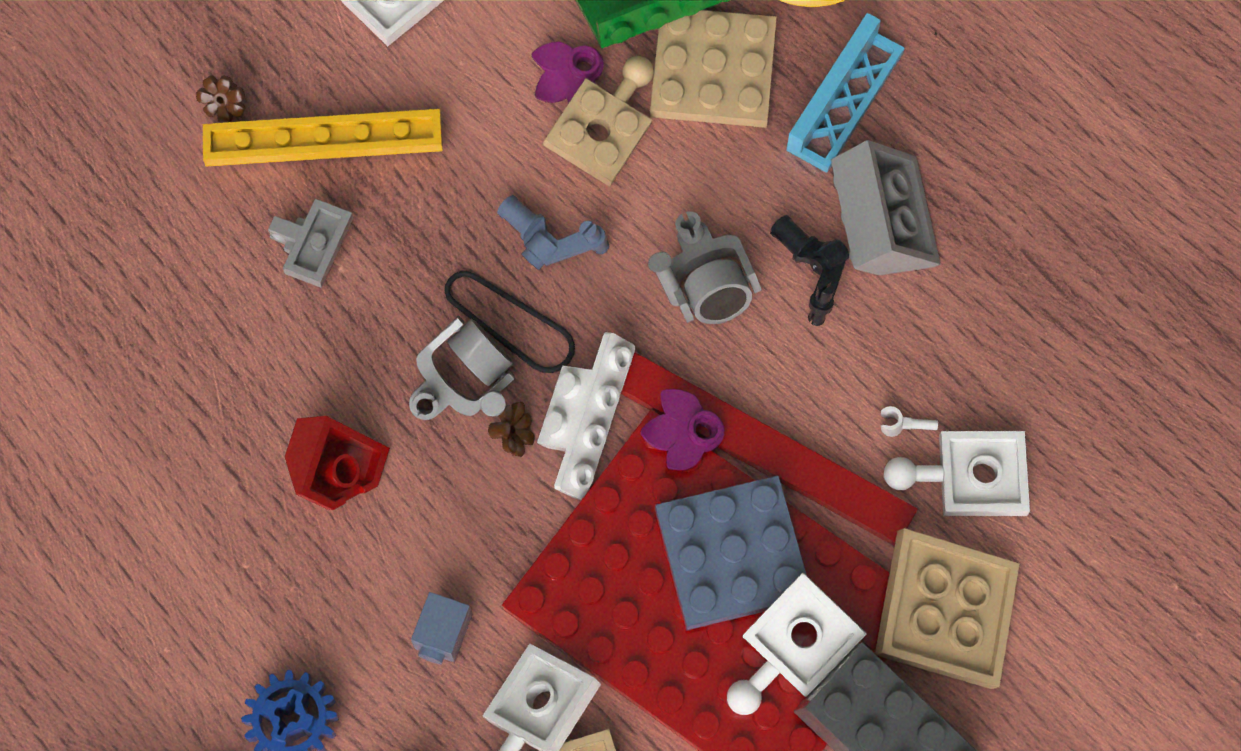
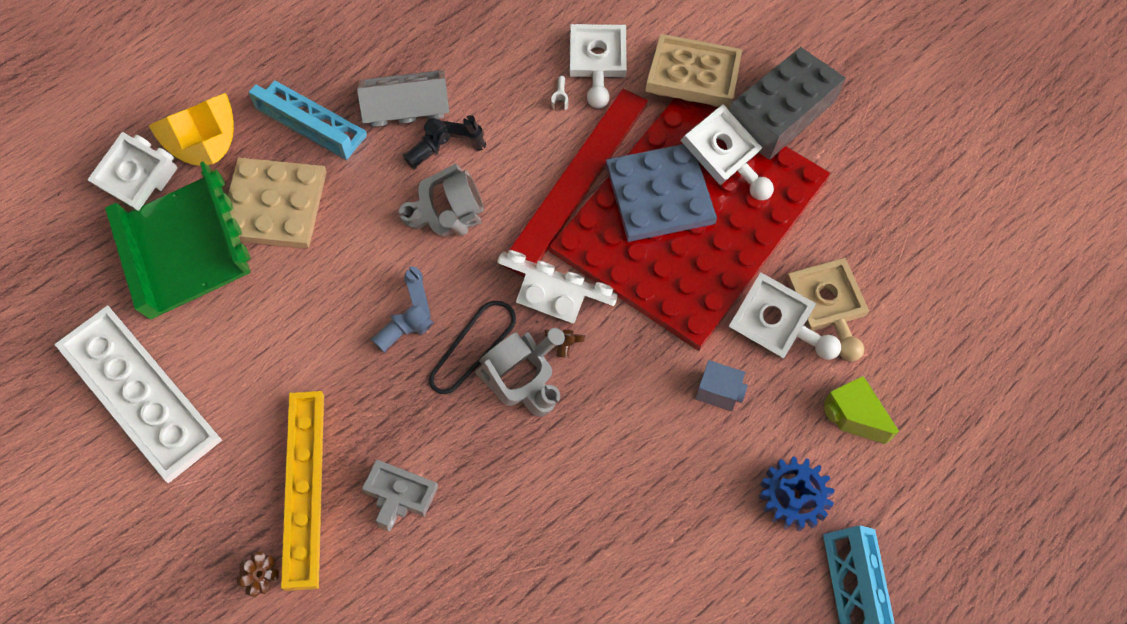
camera: 90 degrees left, 5 degrees down
red slope [285,416,390,510] -> none
magenta plate [531,42,604,104] -> none
tan plate [543,56,654,187] -> none
magenta plate [640,389,725,470] -> none

